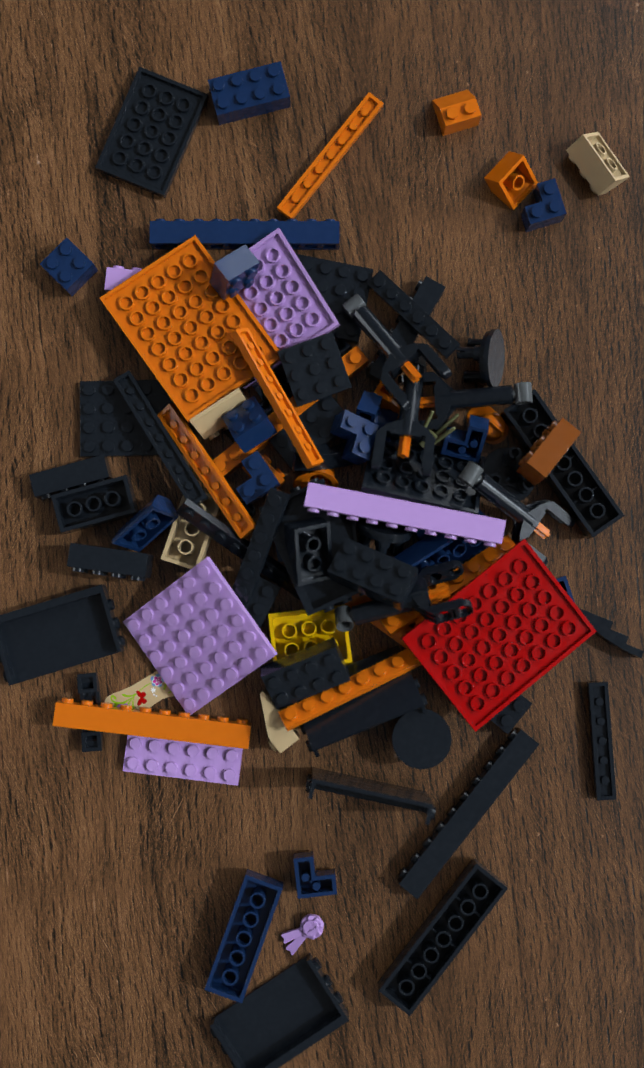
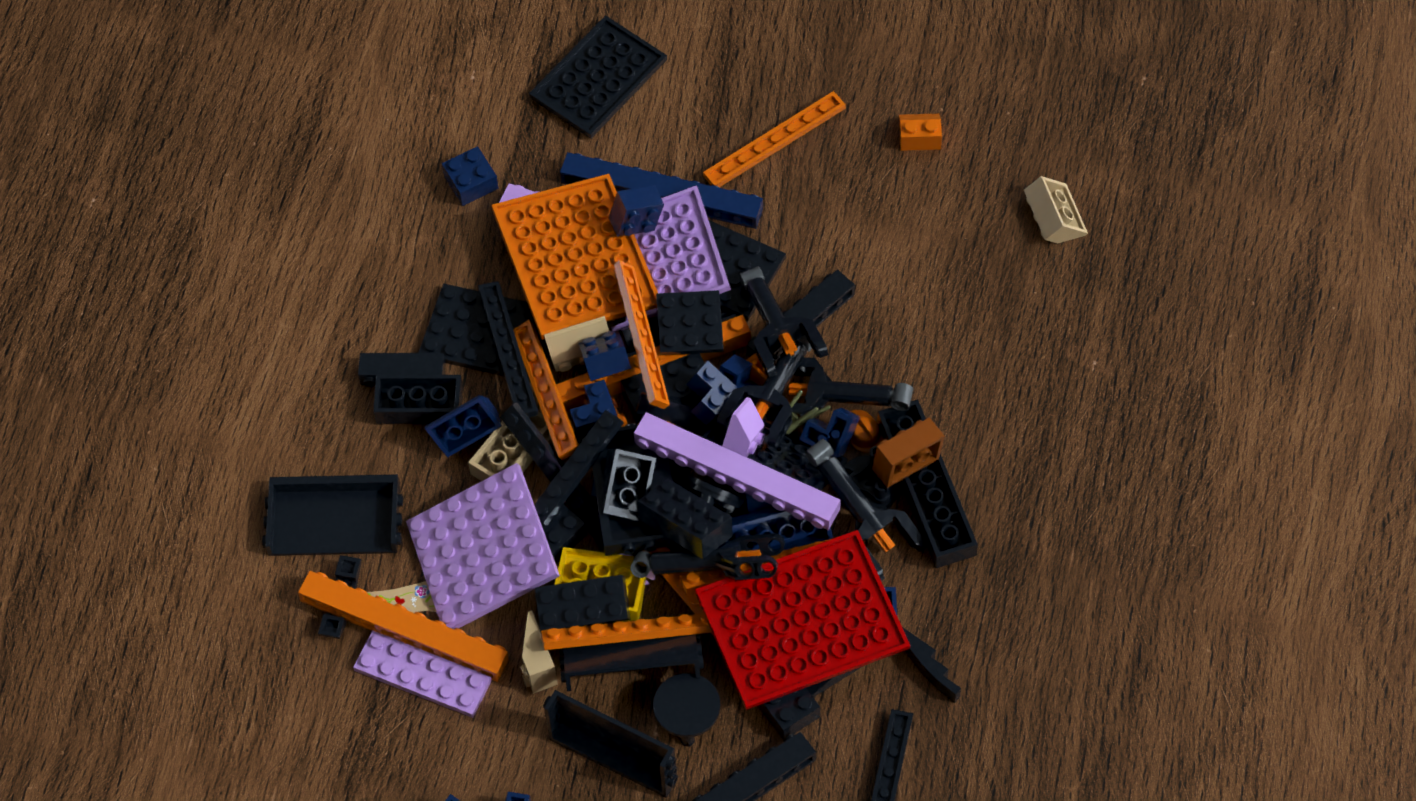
camera: 20 degrees right, 25 degrees down
black brick [67,543,154,581] -> none
dark blue brick [208,61,291,125] -> none
black plate [367,270,460,359] -> none
black piece [457,329,505,387] -> none
orange slope [484,151,538,210] -> none
dark blue brick [521,178,567,232] -> none
none -> lavender slope [722,397,765,457]

